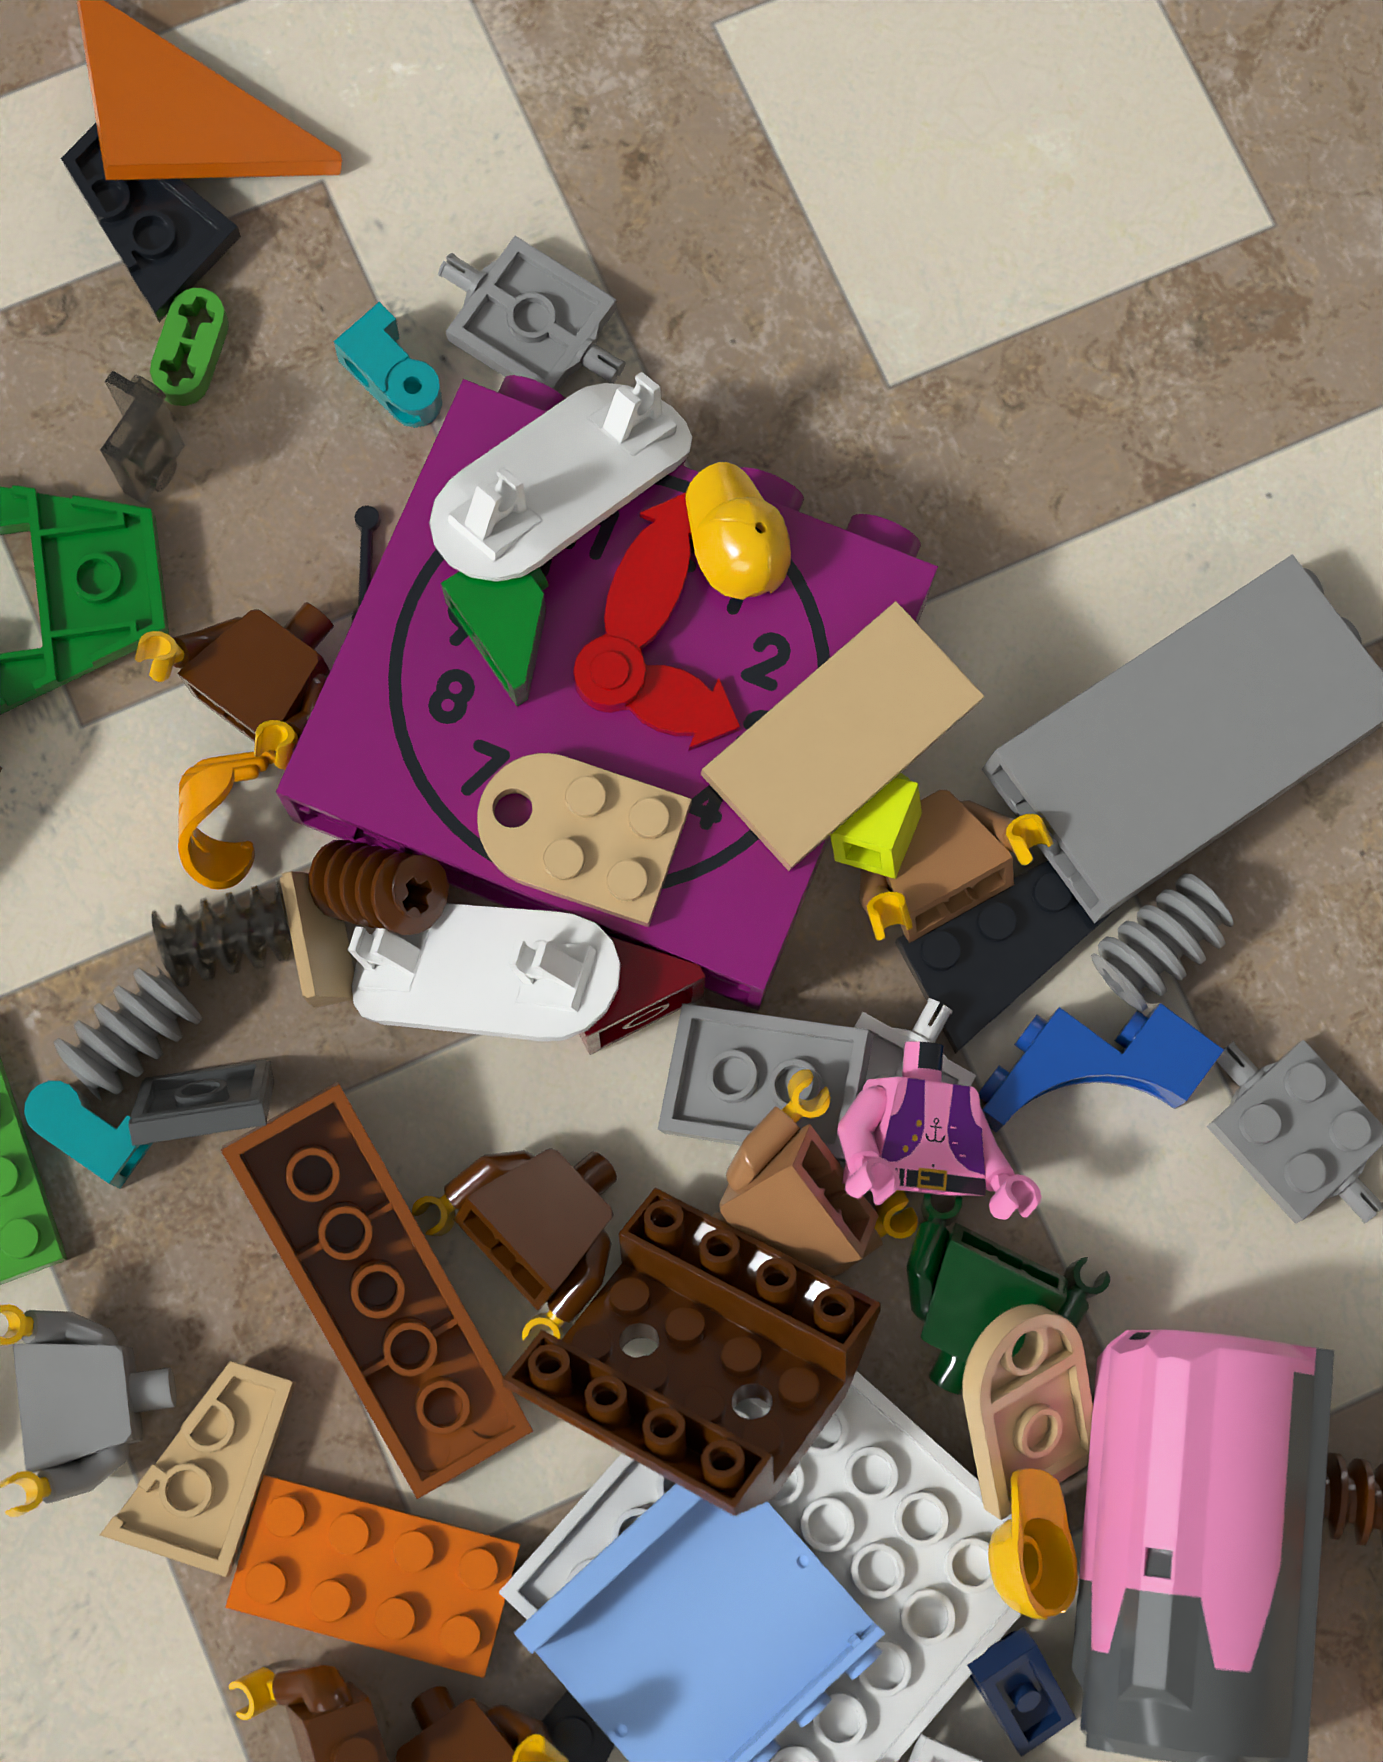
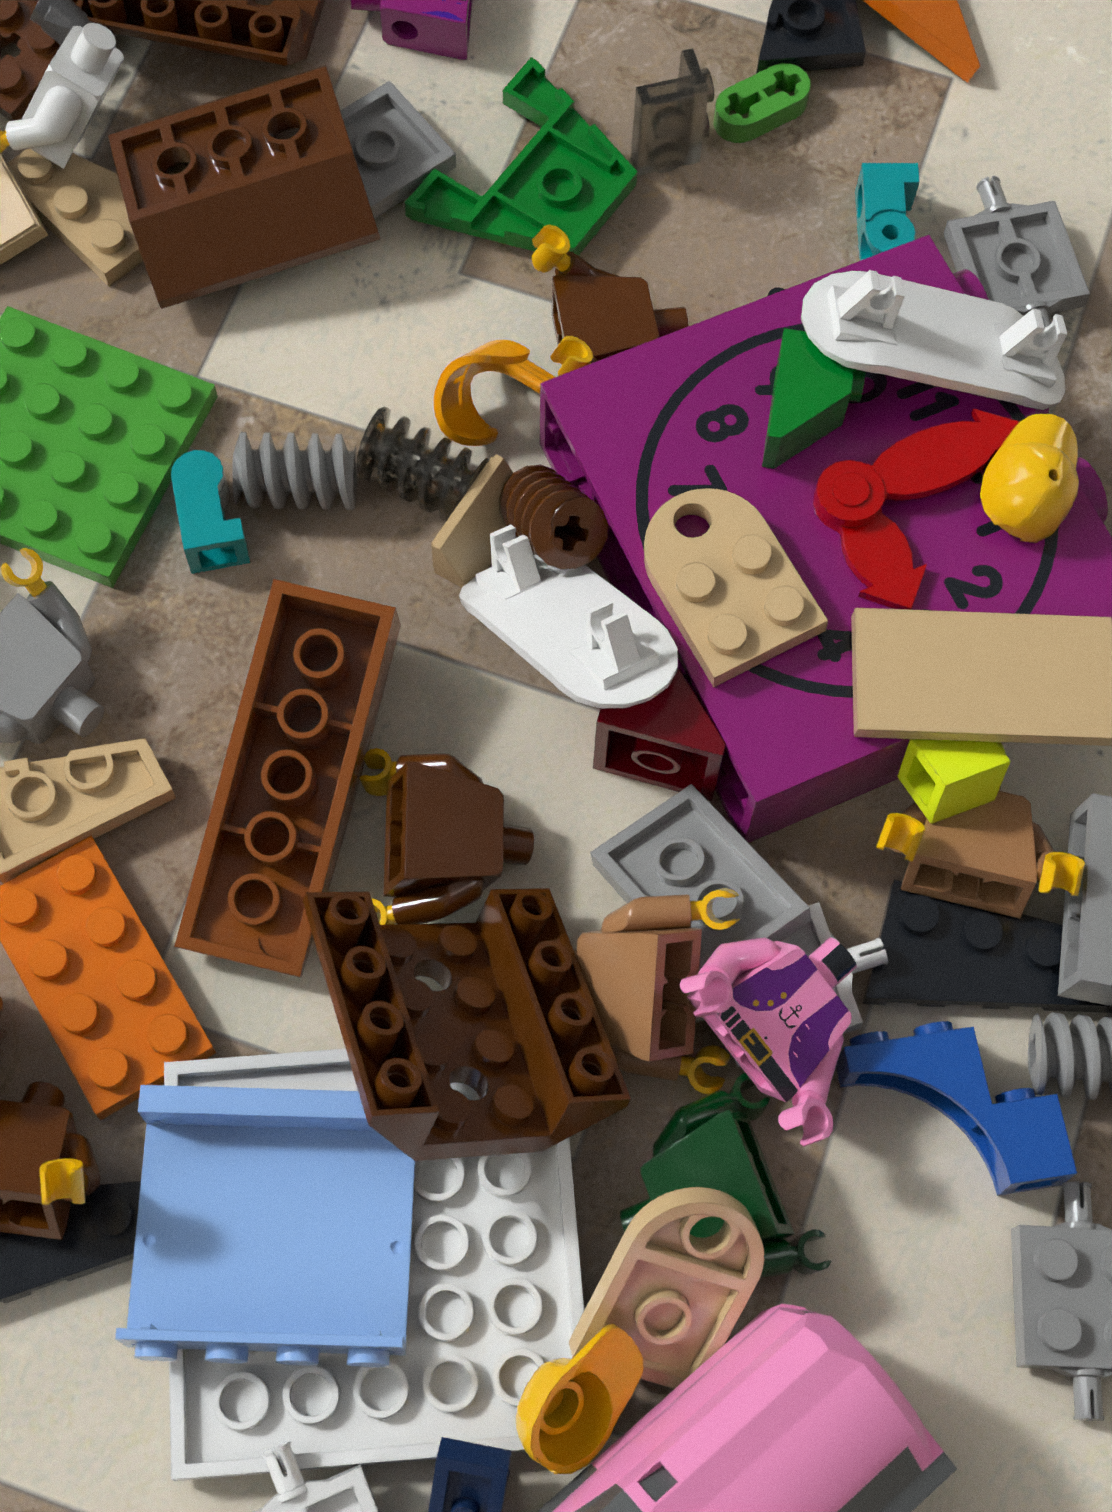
camera: 45 degrees right, 10 degrees down
dark grey plate [128,1059,274,1146] -> none

